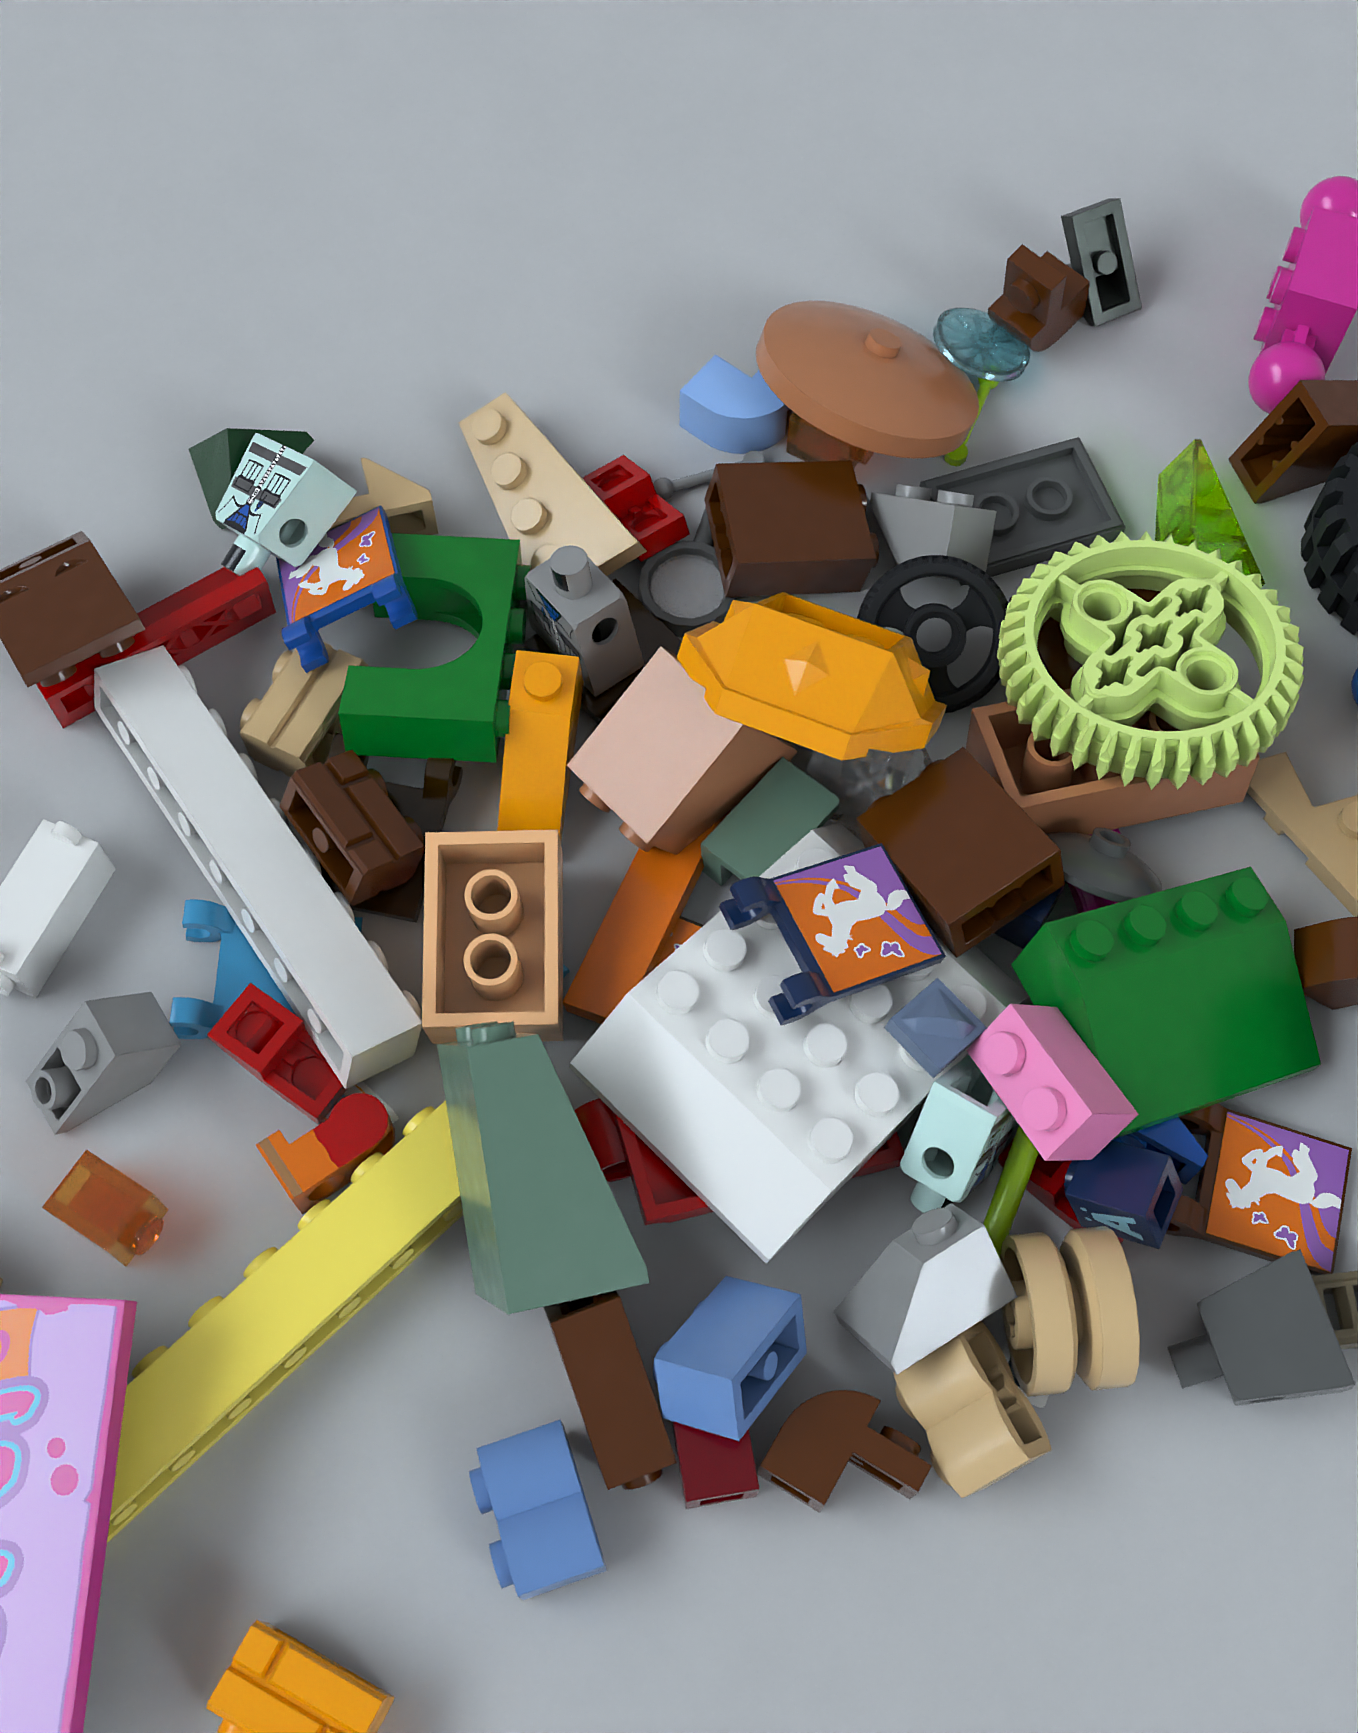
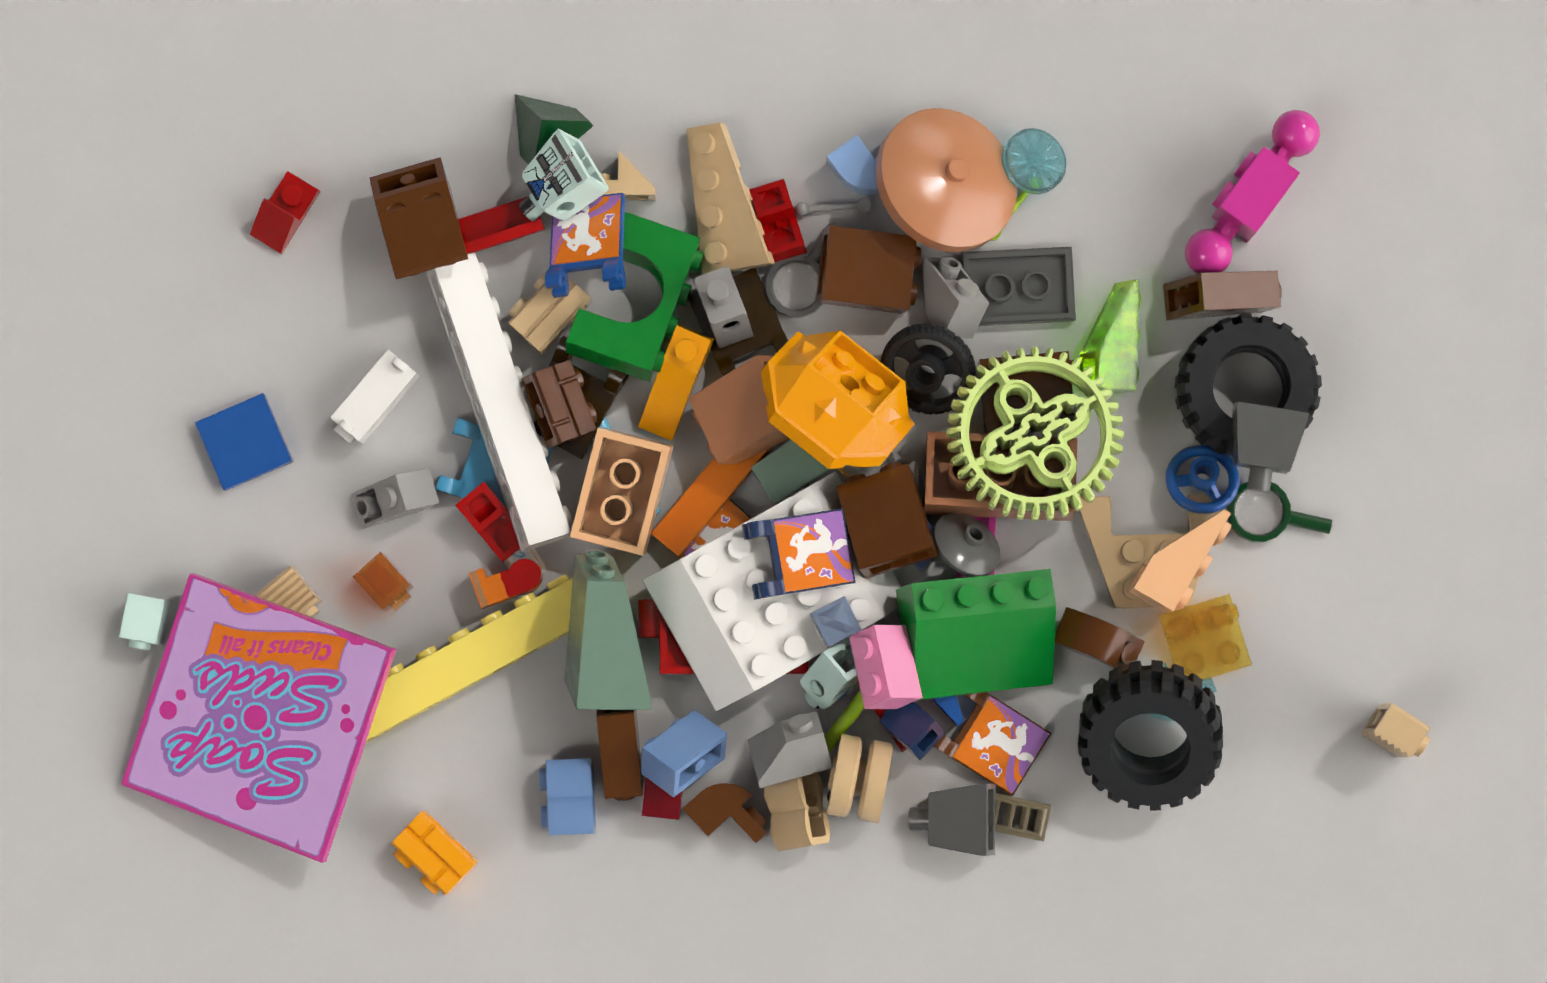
camera: 20 degrees right, 20 degrees up
reddish brown brick [988,244,1090,352] -> none
pearl dark grey slope [1061,198,1142,327] -> none

